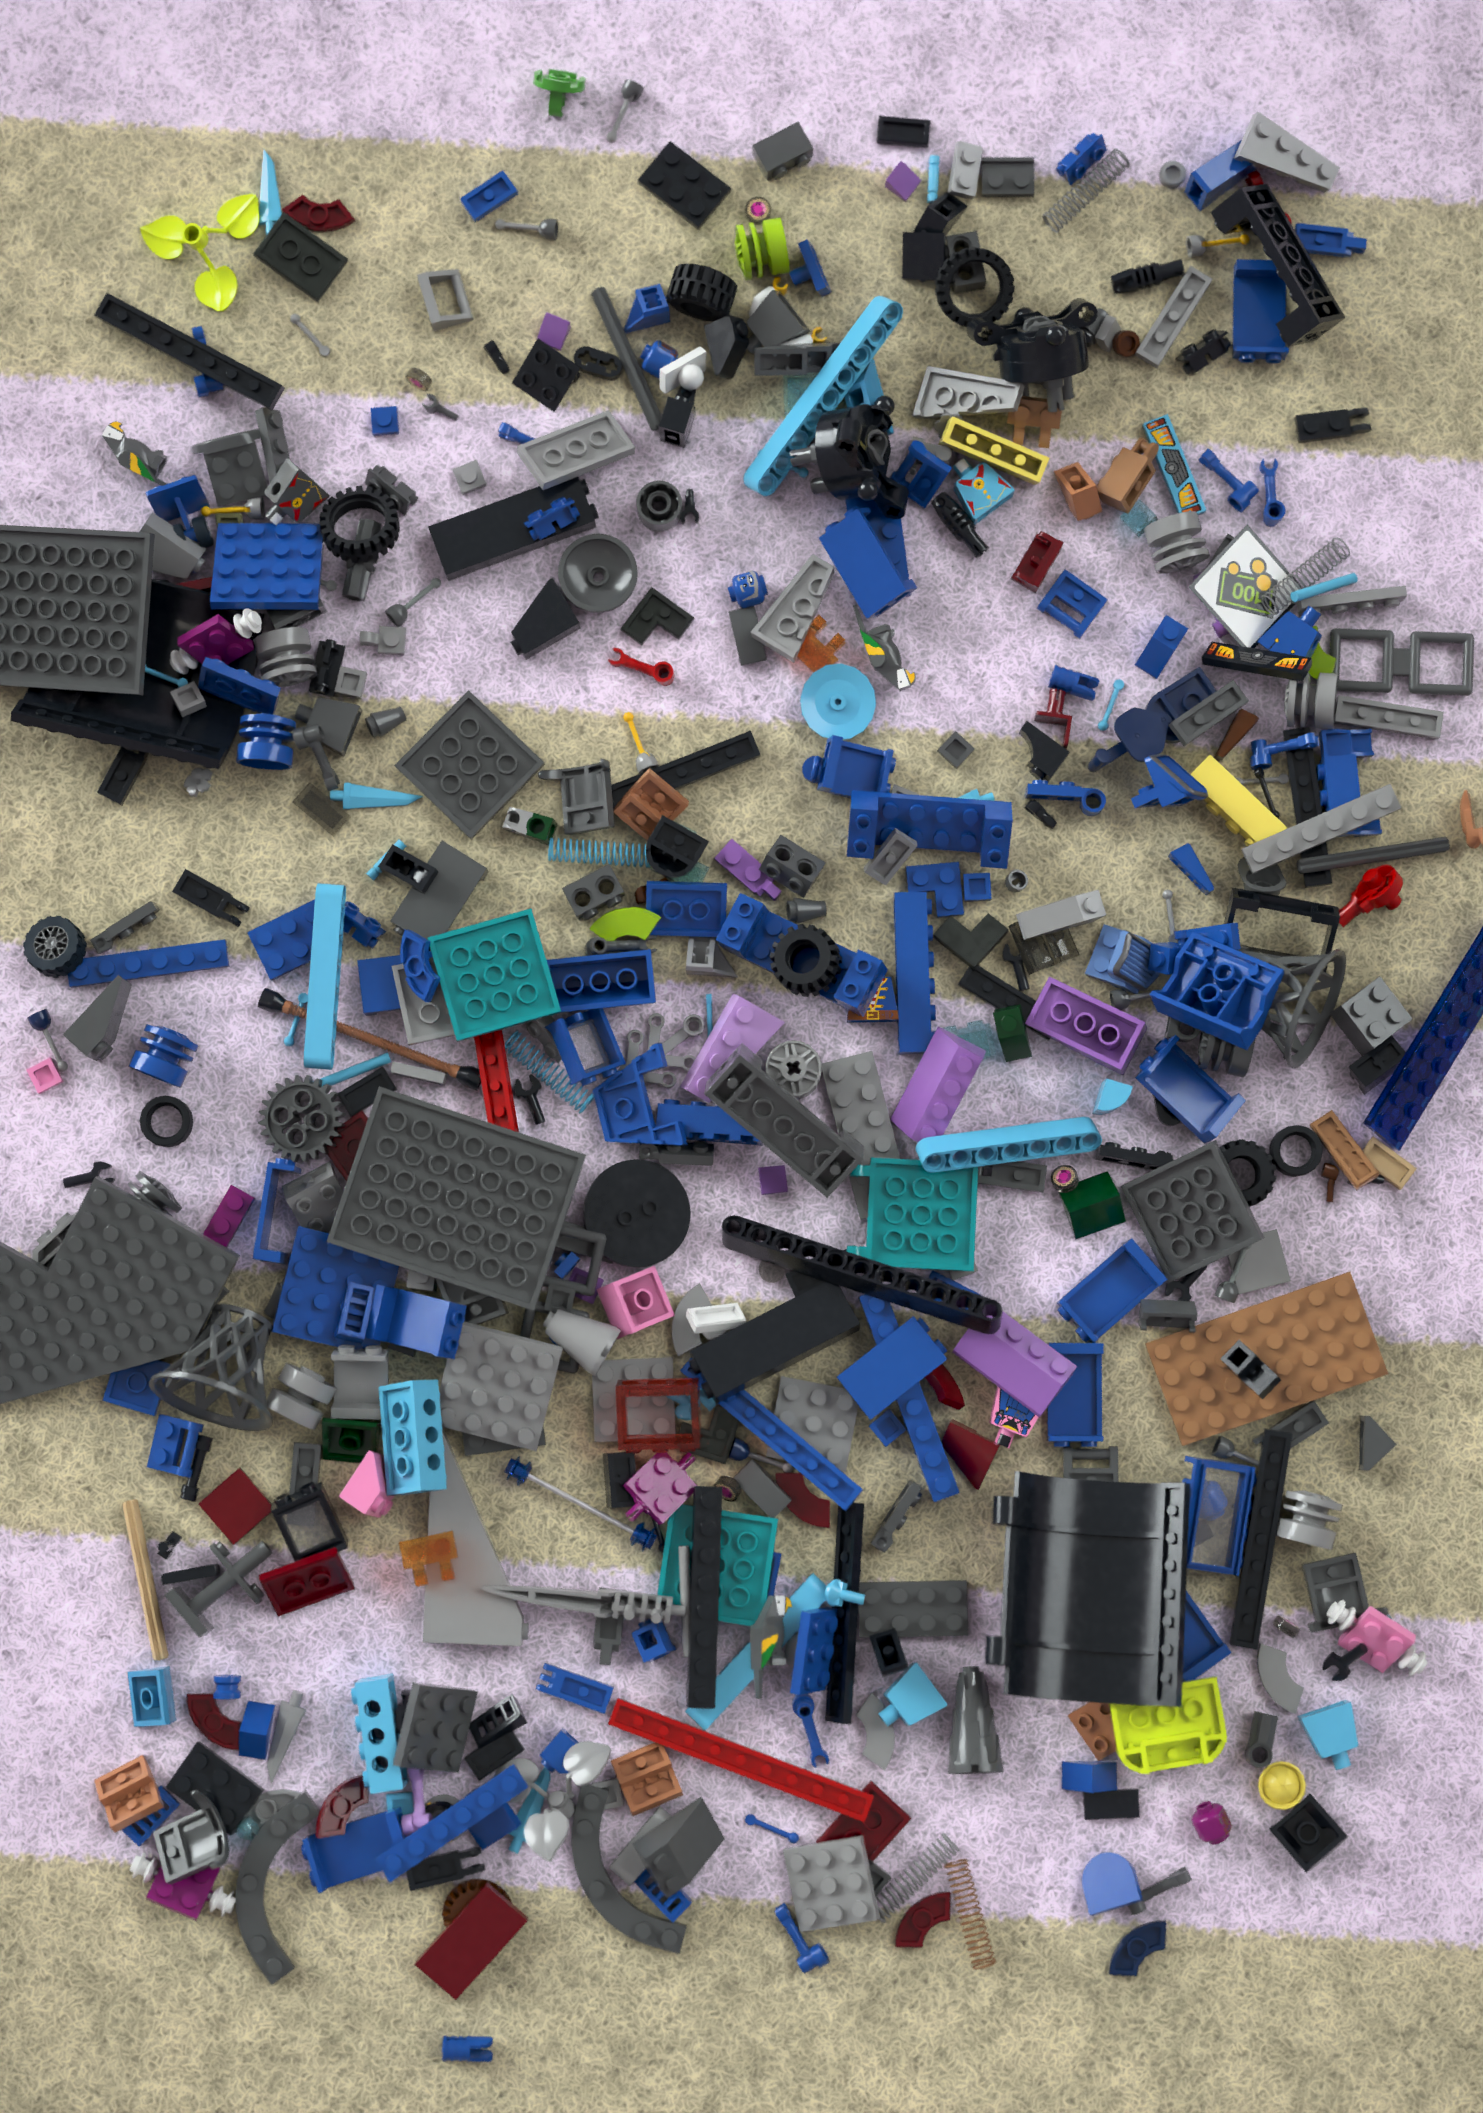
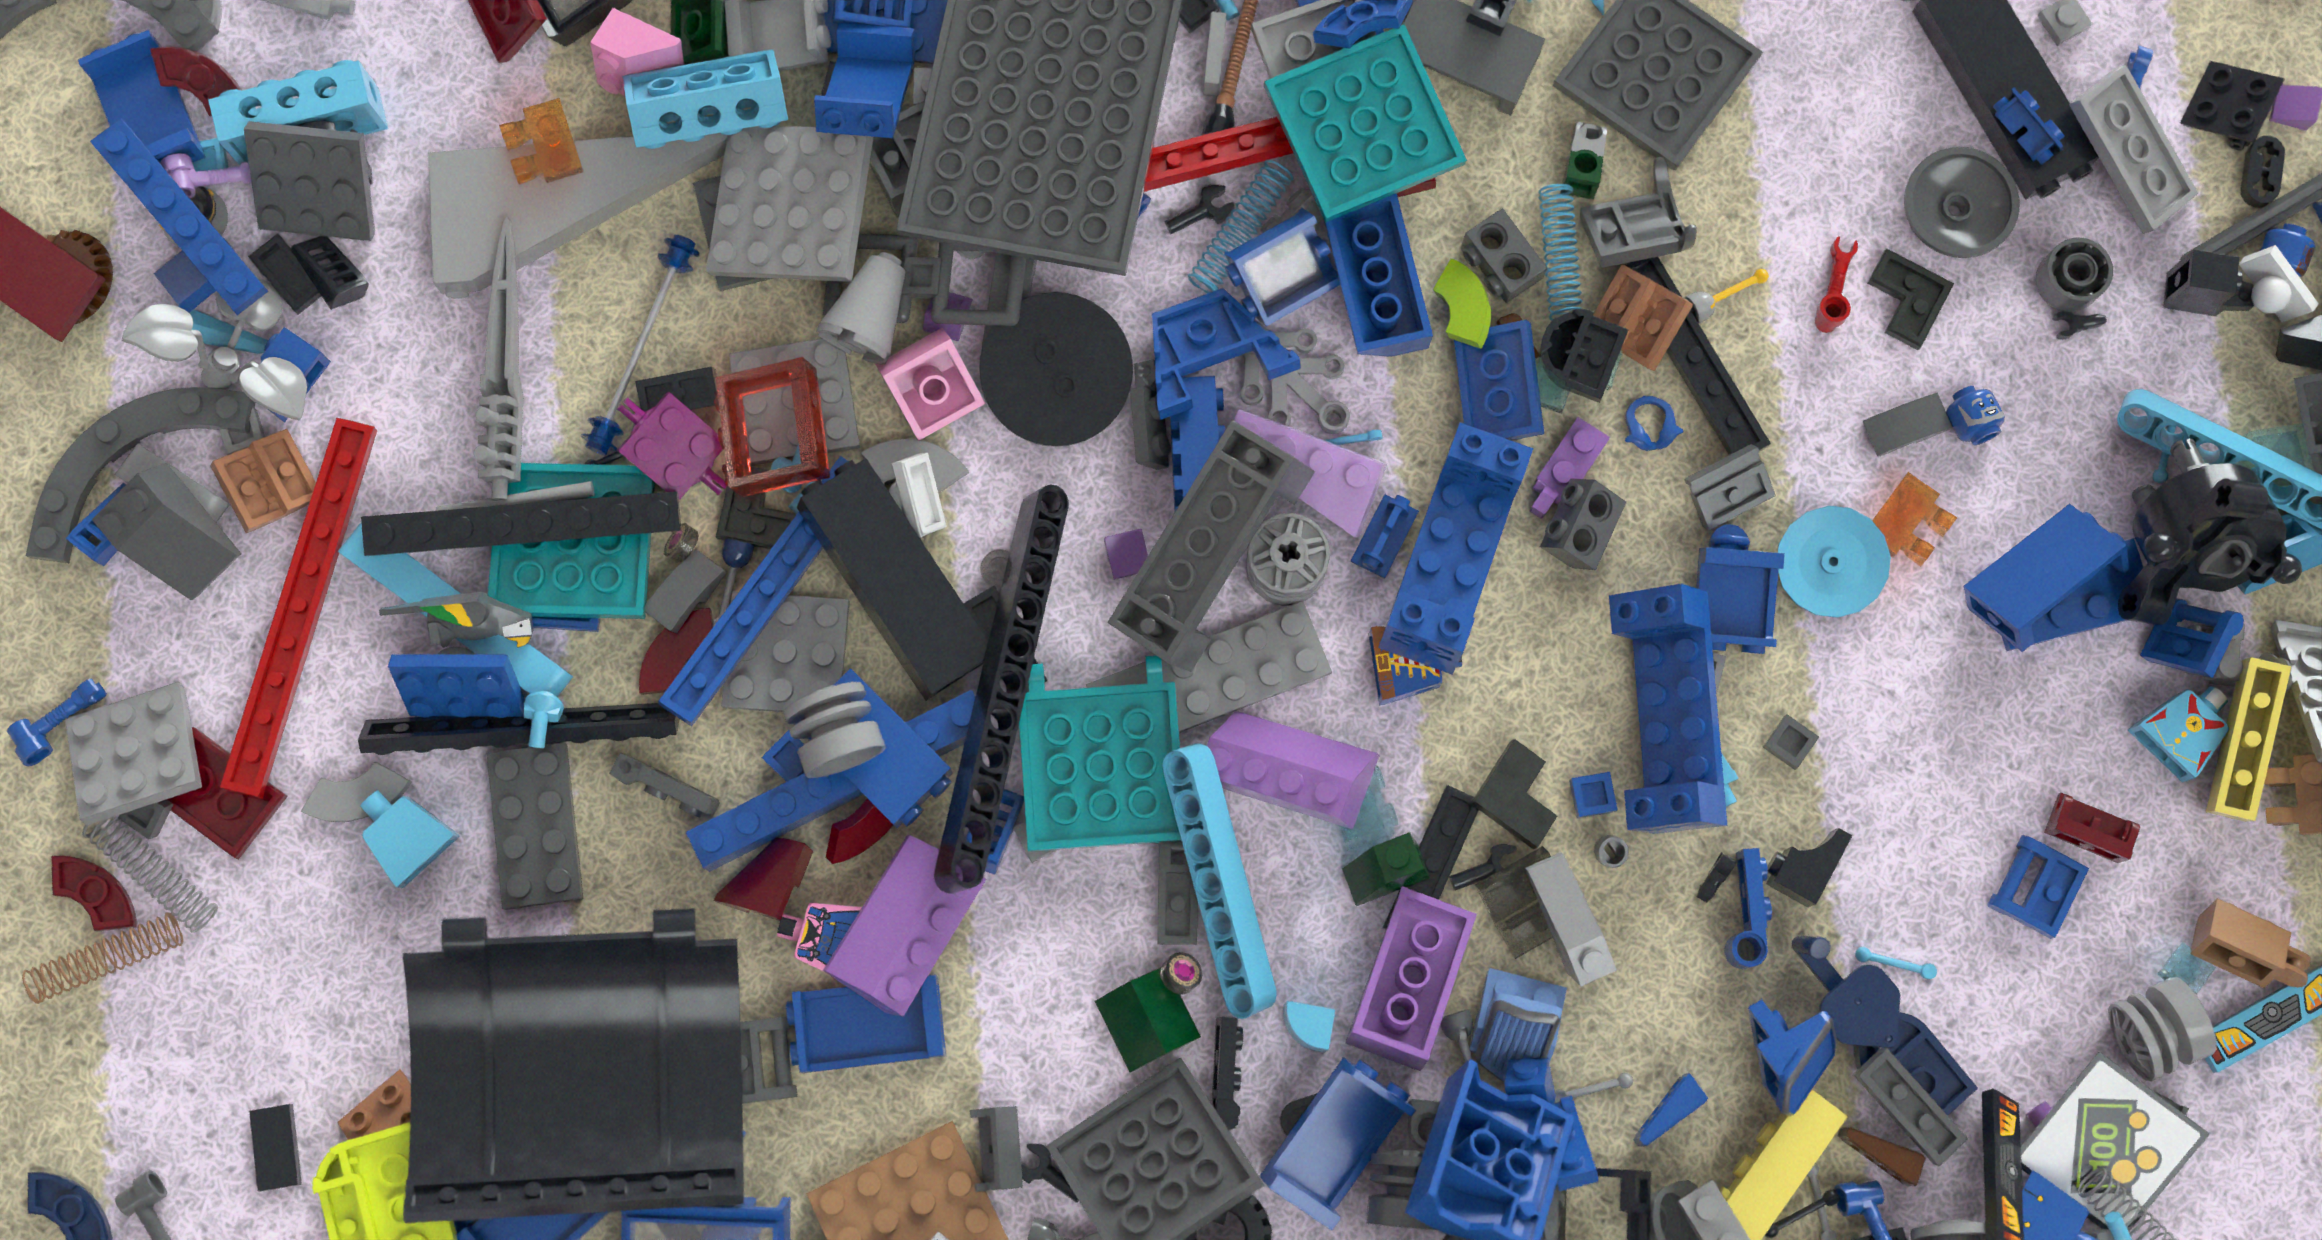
camera: 80 degrees right, 5 degrees down
black hinge [406,1847,485,1891] -> none
black piece [484,340,510,375] -> none
black slope [510,578,581,660] -> none
blue hinge [536,1663,614,1714] -> none
blue plate [554,1252,581,1279] -> none
dark grey brick [585,935,658,956] -> none
dark grey hinge [593,1587,627,1665] -> none
blue brick [631,1619,677,1663] -> none
light grey slope [686,936,738,978] -> none
blue hinge [745,1814,799,1843] -> none
light grey wing [751,554,835,663] -> none
black tyre [770,924,842,997] -> none
dark grey cone [786,898,827,924] -> none
blue brick [792,1694,829,1768] -> none
dark grey animal [853,604,916,691] -> none
light grey plate [864,828,917,885] -> none
black slope [869,1628,909,1678] -> none
blue brick [893,892,936,1055] -> none
blue plate [906,862,964,918] -> none
black hinge [931,492,989,559] -> none
dark grey cone [948,1666,1004,1774] -> none
dark red bracket [1034,689,1072,749] -> none
blue hinge [1048,665,1099,701] -> none
nougat slope [1054,462,1102,521] -> none
blue panel [1057,1238,1168,1343] -> none
blue slope [1062,1761,1117,1793] -> none
tile [1082,1852,1143,1916] -> none
blue slope [1135,615,1188,679] -> none
blue brick [1199,449,1259,512] -> none
blue brick [1260,459,1286,527] -> none
none -> light grey wheel [783,682,886,778]
none -> blue hinge [1350,494,1419,579]
none -> blue piece [1625,396,1684,451]
none -> plate [1684,444,1776,530]

